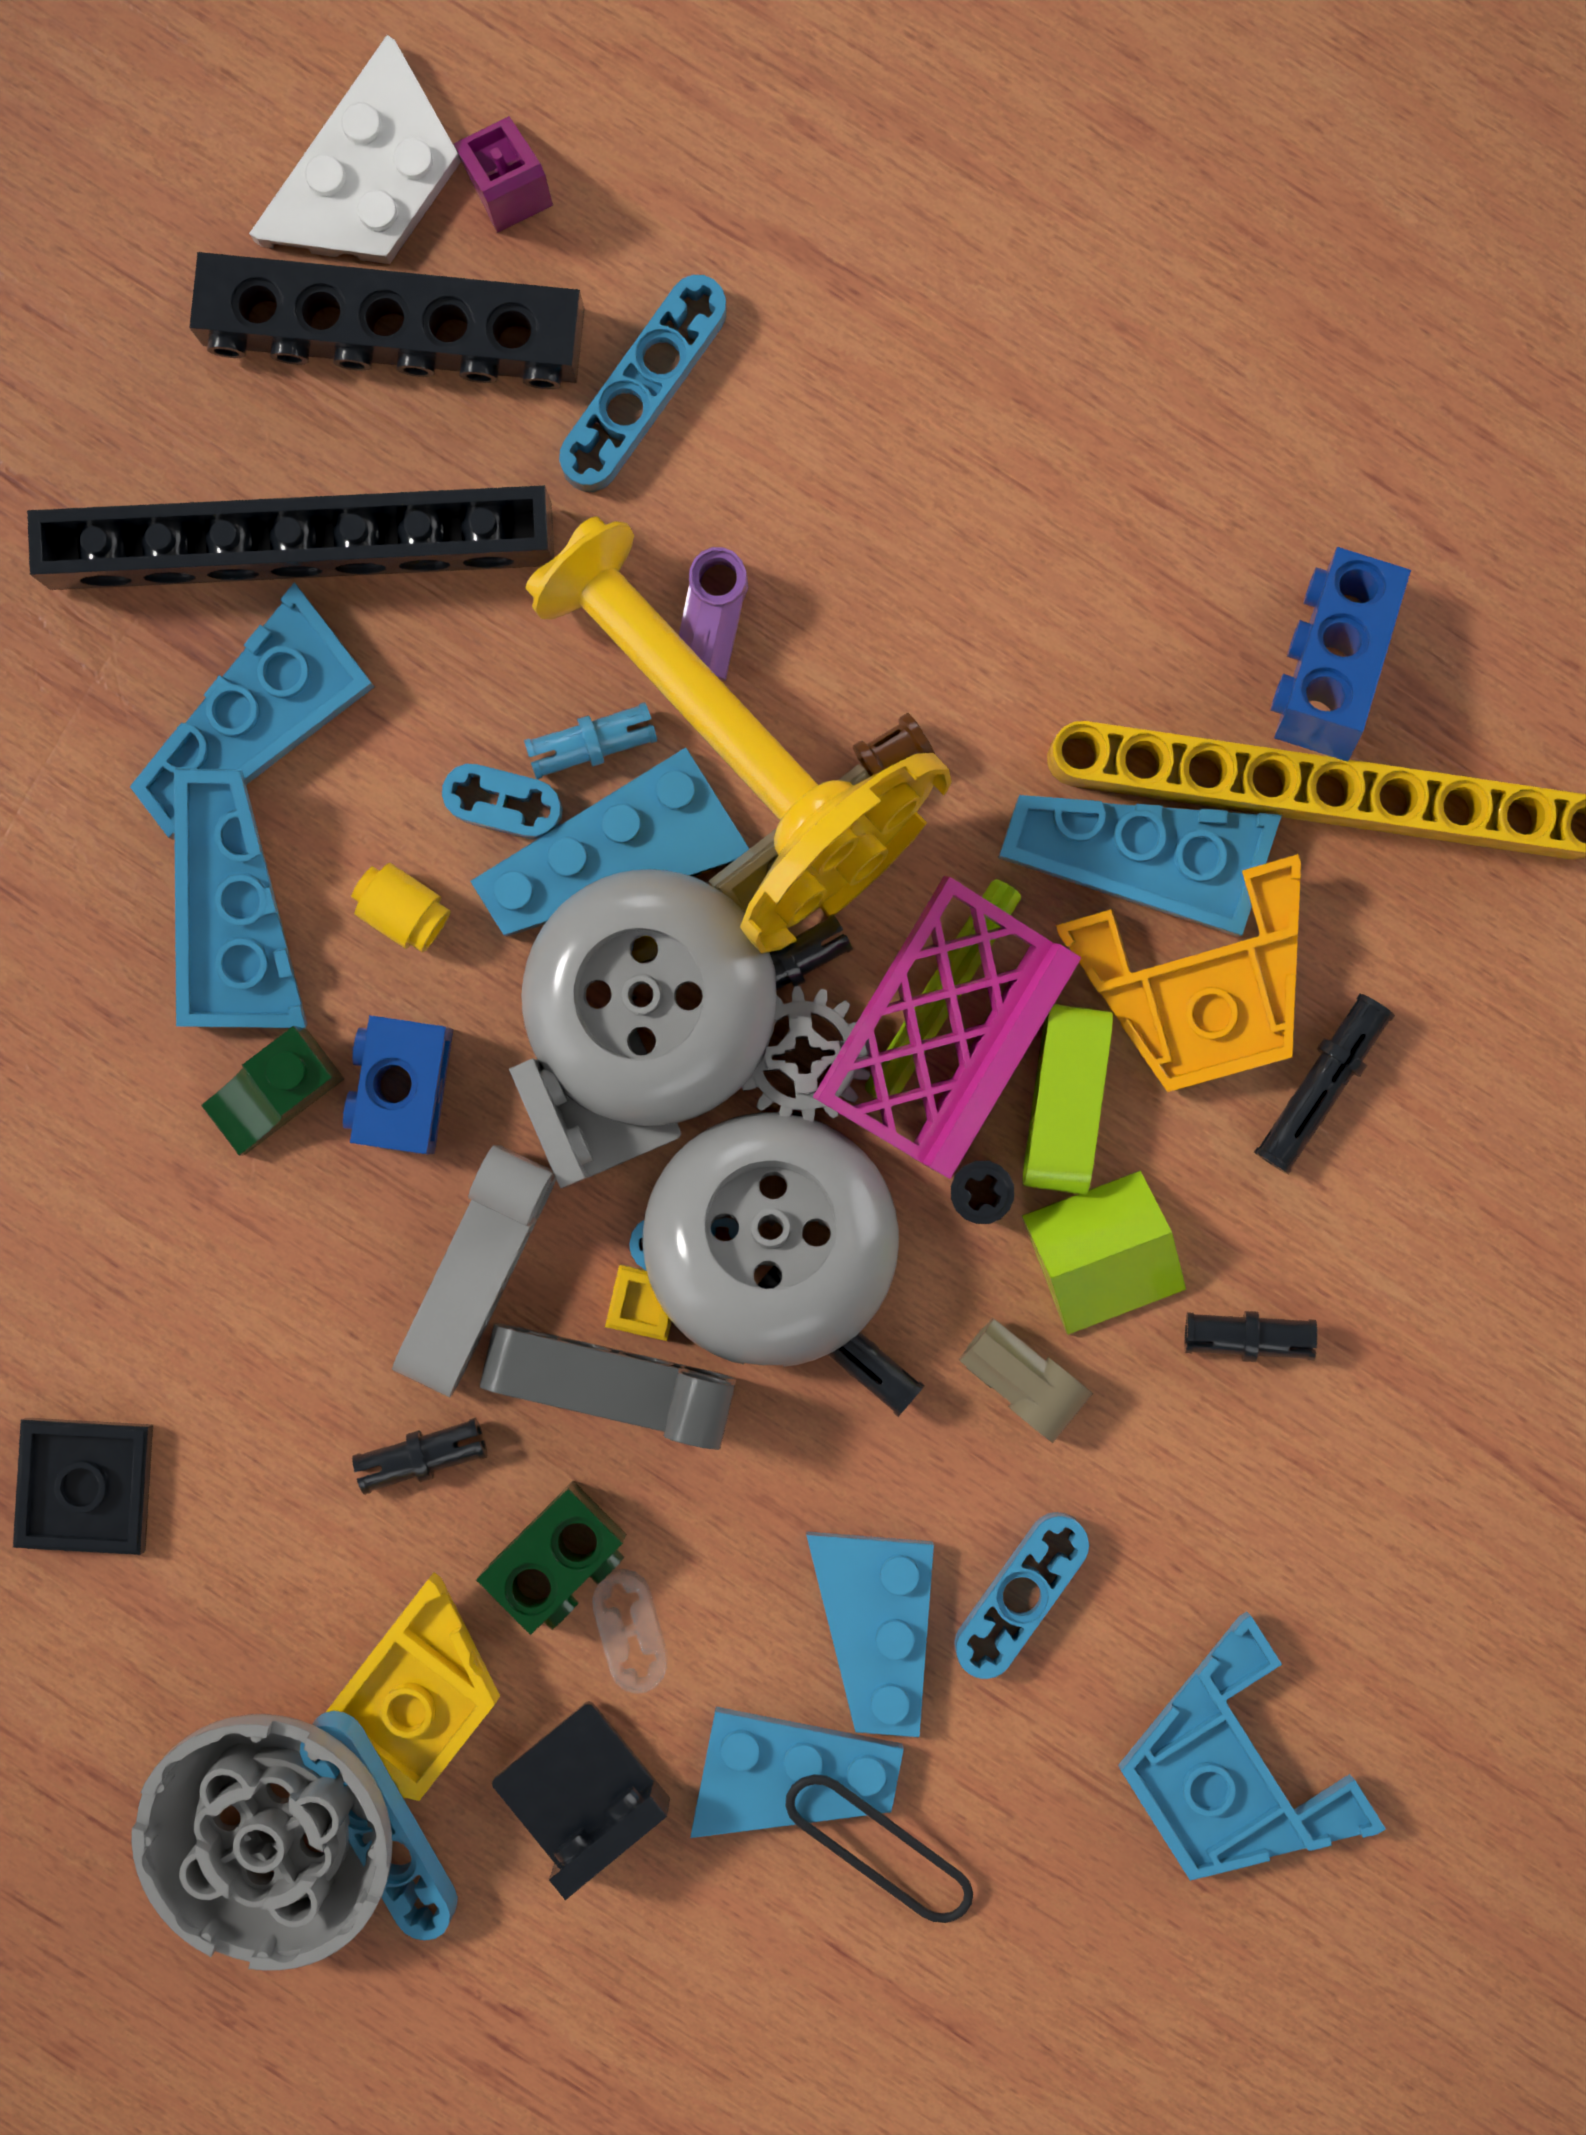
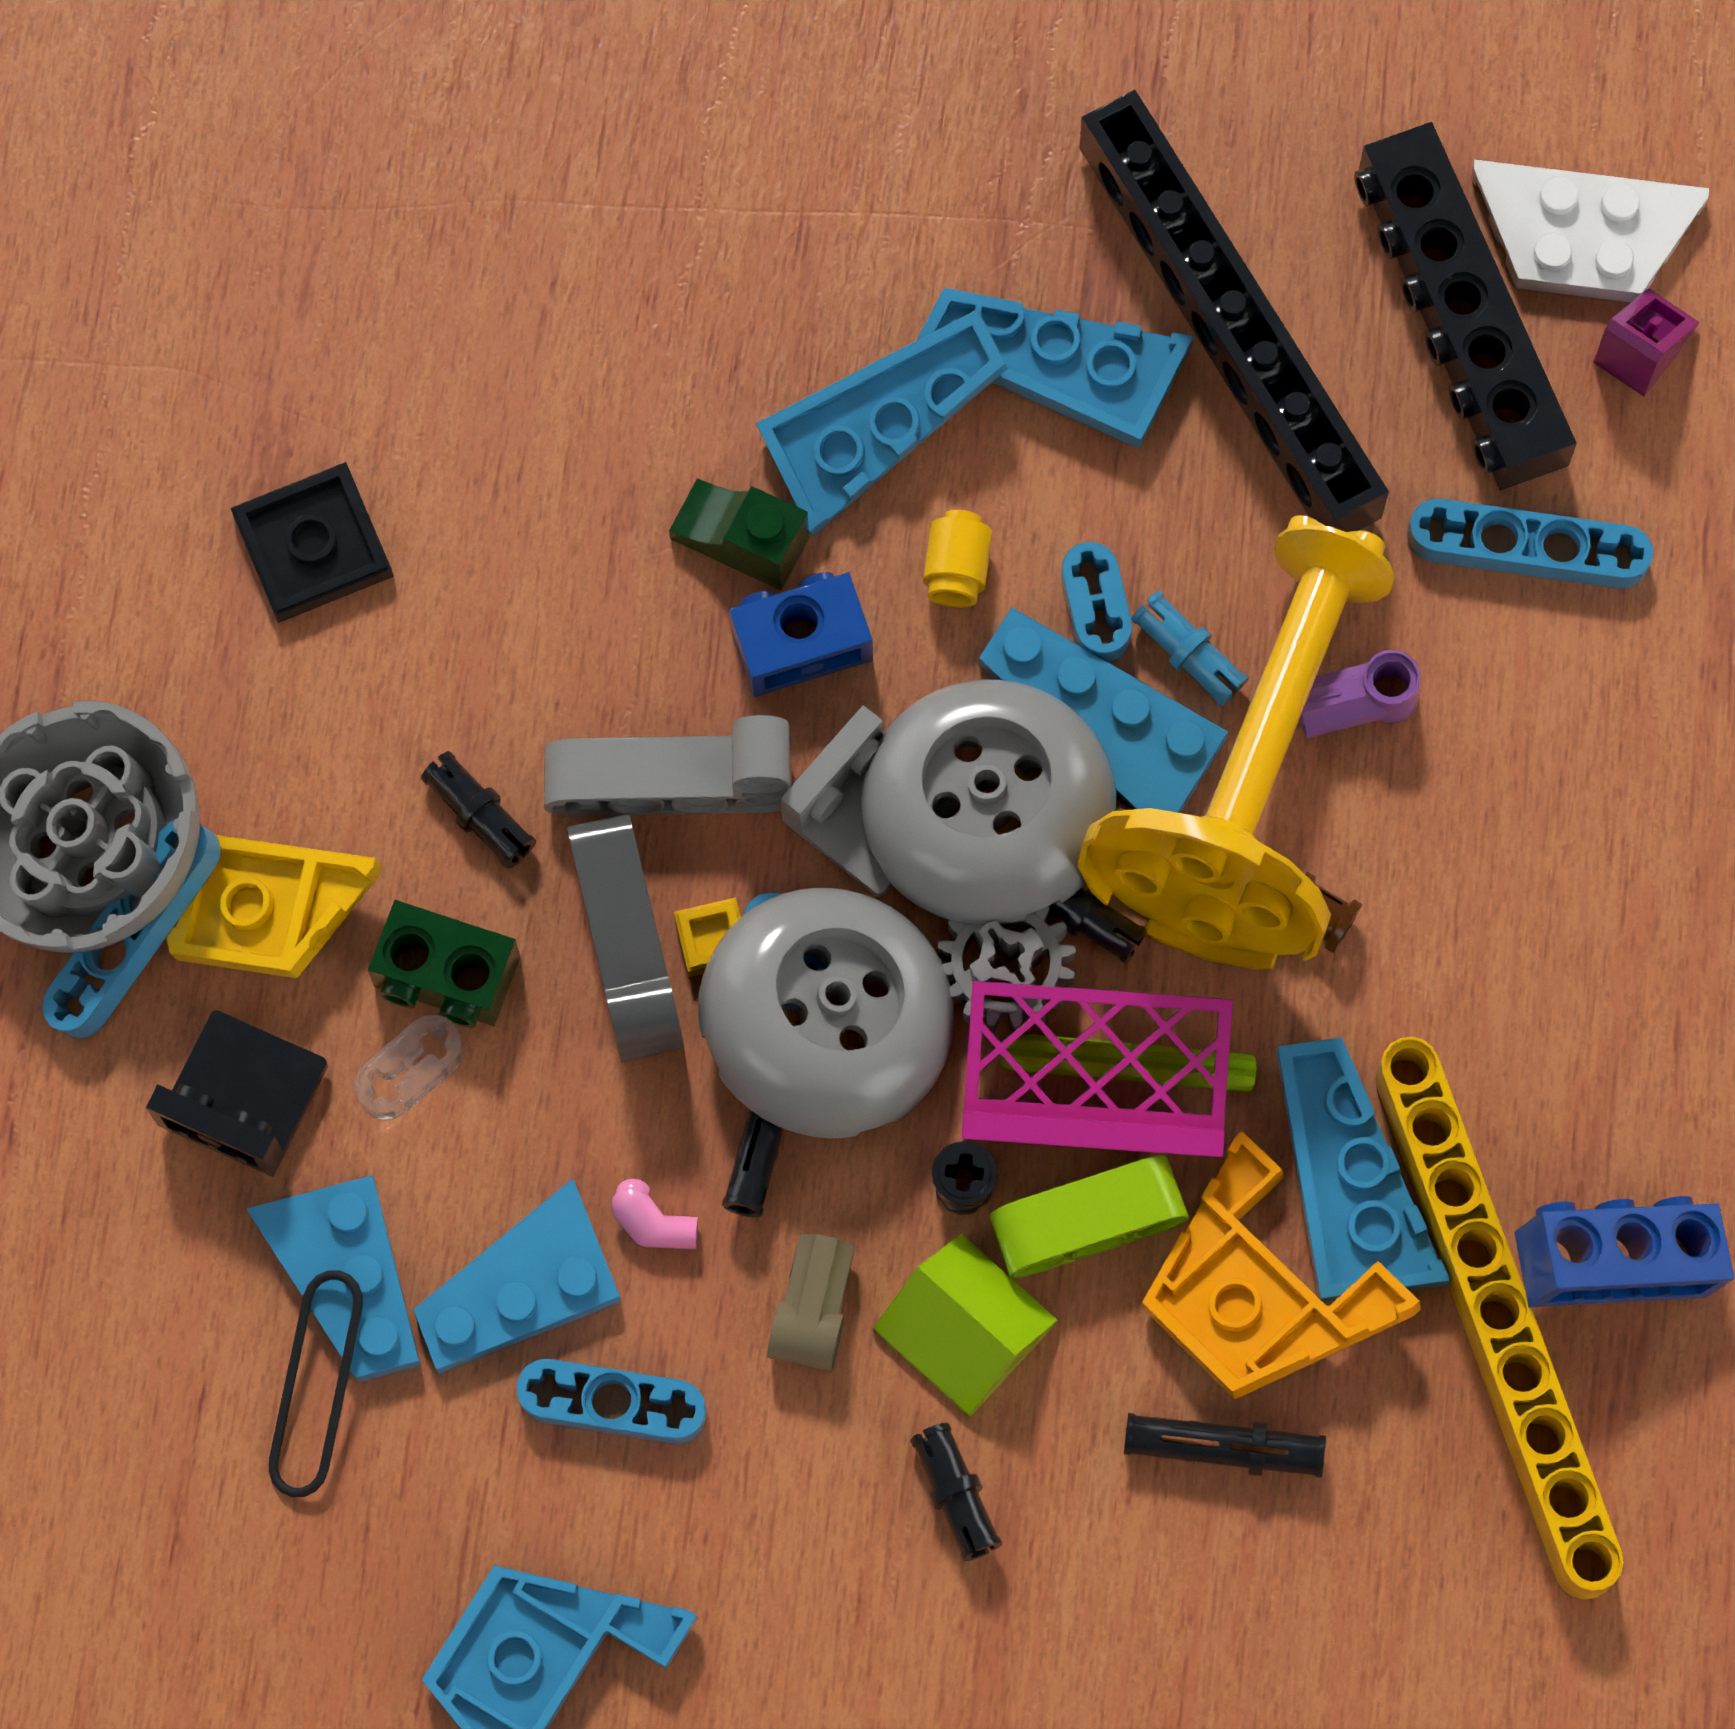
camera: 65 degrees right, 15 degrees down
none -> bright pink arm [611,1179,698,1250]

